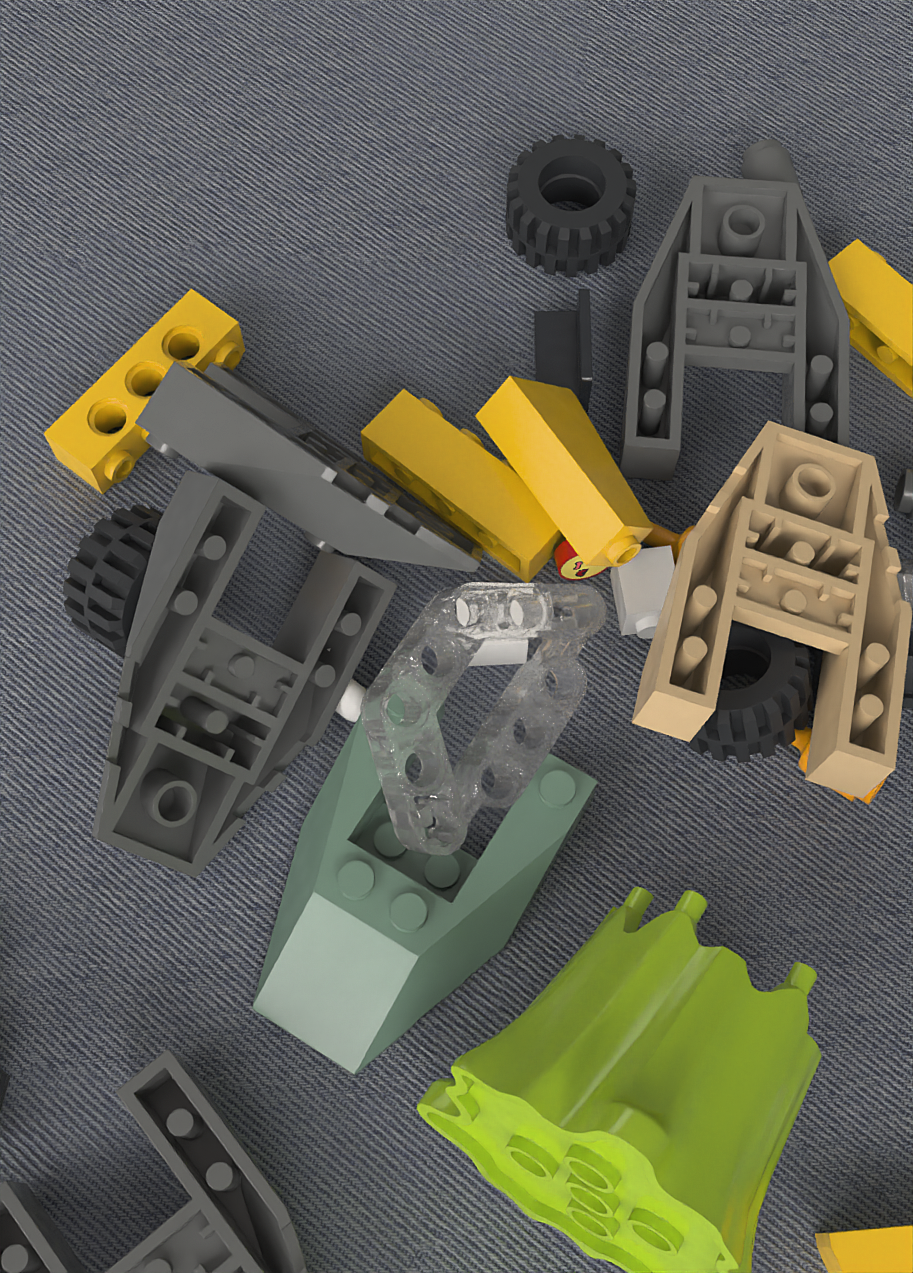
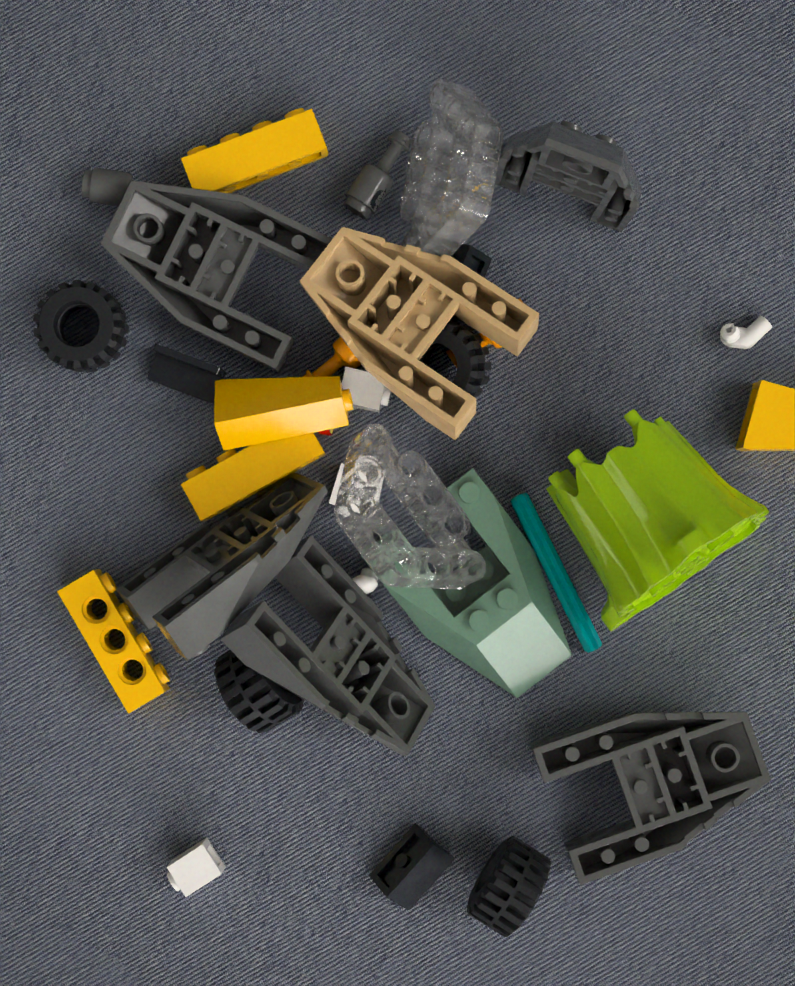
camera: 70 degrees left, 20 degrees up
none -> teal axle [510,493,602,653]

